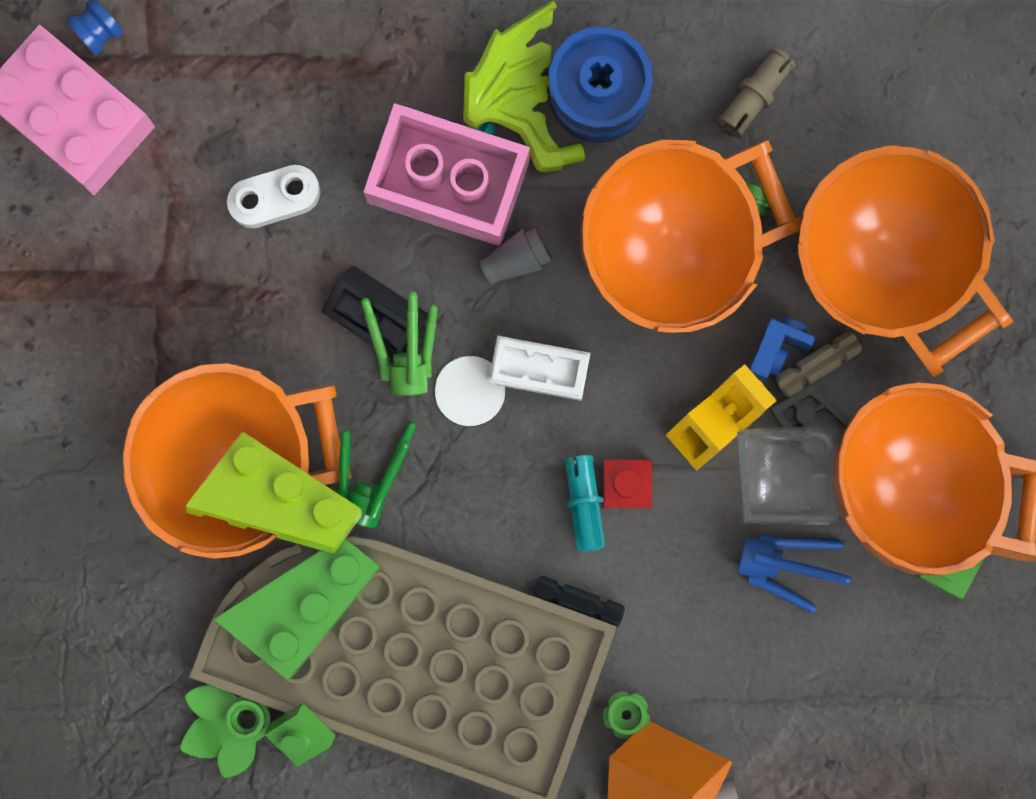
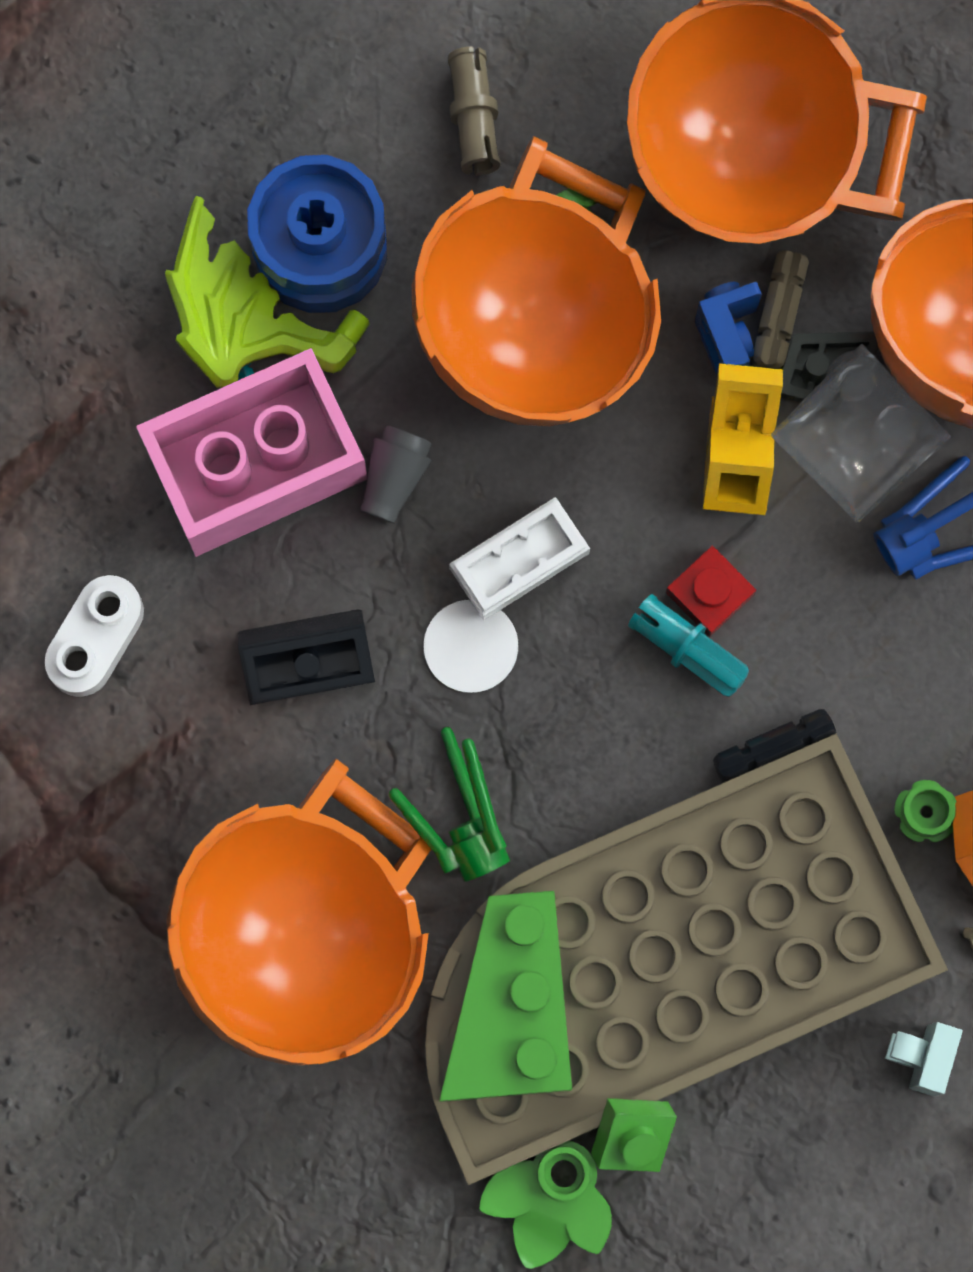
camera: 50 degrees left, 5 degrees down
lime wing [185,432,362,553] -> none
bright green plant [361,291,438,395] -> none

